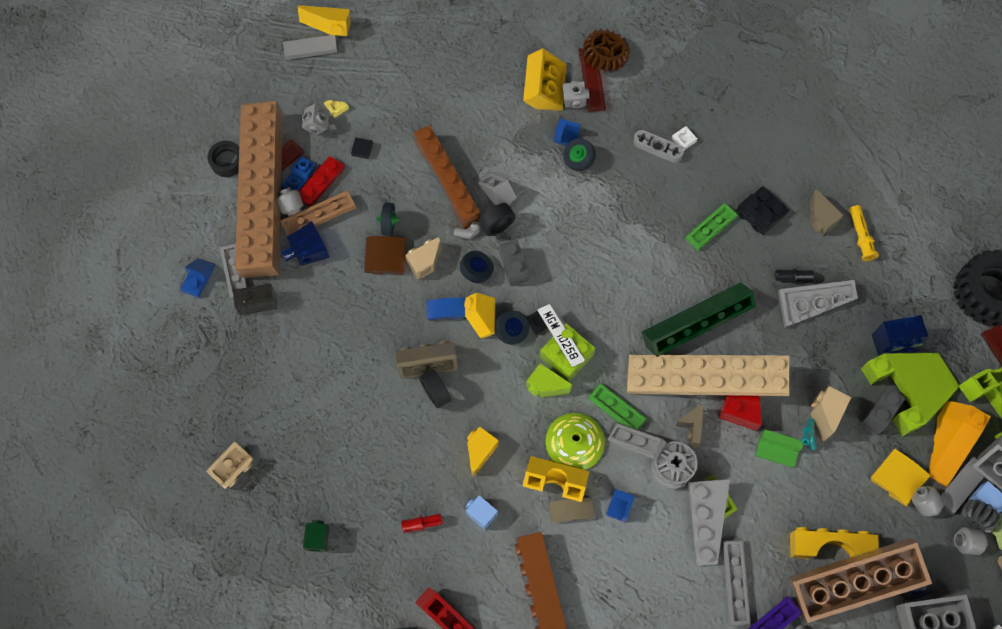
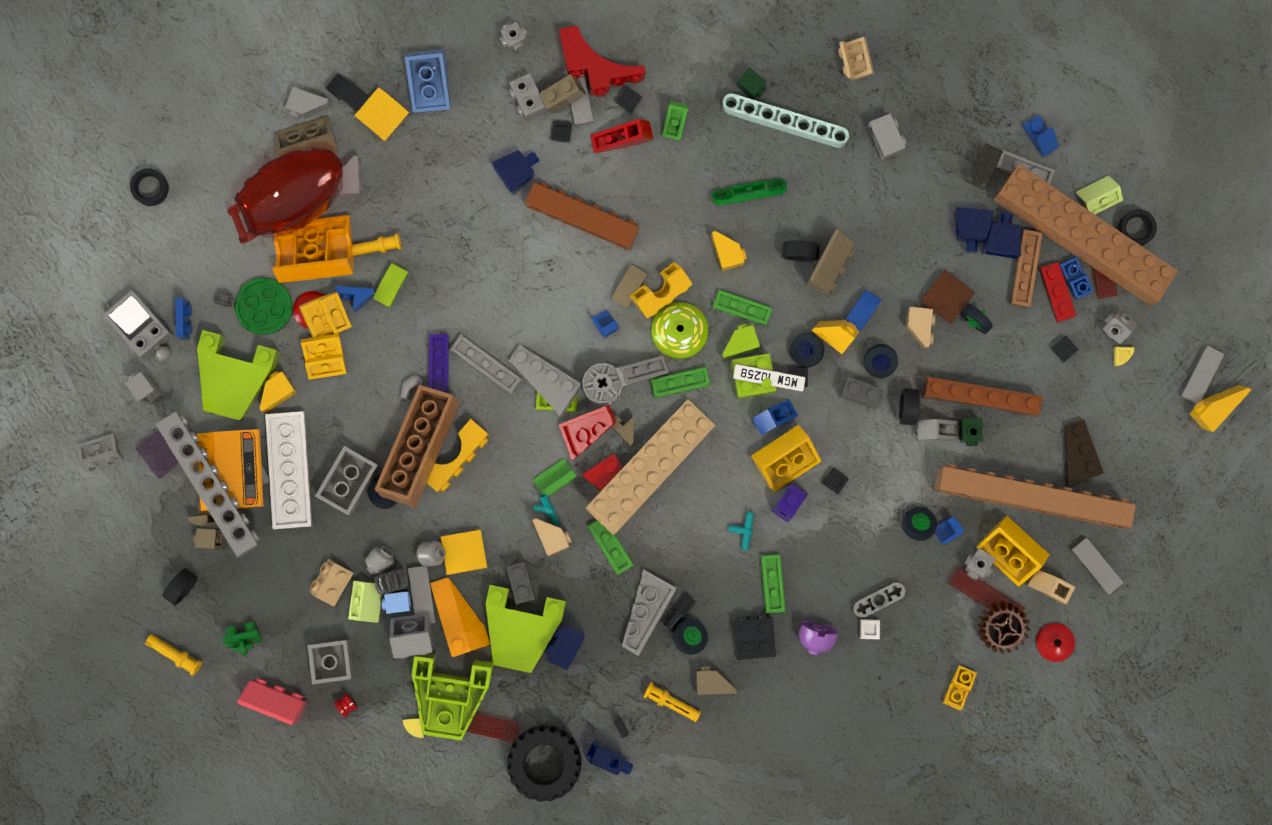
camera: 125 degrees right, 15 degrees up
light grey head [277,187,304,216] -> none
red axle [401,514,443,534] -> none
light grey arm [454,221,481,239] -> none
light blue brick [466,495,498,530] -> none
dark green brick [642,282,757,357] -> none
none -> wing [558,405,616,460]
none -> clear blue torso [586,740,633,775]
none -> bright green tile [588,520,634,575]
none -> black tile [613,717,629,738]
none -> bright green slope [662,101,689,141]
none -> black wheel [673,619,708,655]
none -> green plate [712,178,787,205]
none -> bright green tile [712,289,773,326]
none -> light aqua beam [722,93,849,148]
none -> teal piece [728,512,754,551]
none -> yellow slope [751,425,822,493]
none -> blue slope [752,399,798,435]
none -> dark purple torso [771,482,808,522]
none -> medium lavender cylinder [799,620,839,655]
none -> black tile [822,468,849,495]
none -> light grey brick [867,113,907,161]
none -> medium nougat brick [934,464,1136,529]
none -> yellow slope [943,665,977,711]
none -> clear blue torso [954,208,993,253]
none -> dark green brick [960,418,983,446]
none -> tan slope [1027,570,1075,604]
none -> red dish [1036,623,1075,662]
none -> dark brown wing [1064,419,1104,486]
none -> light grey tile [1071,538,1124,595]
none -> yellowish green panel [1076,176,1123,214]

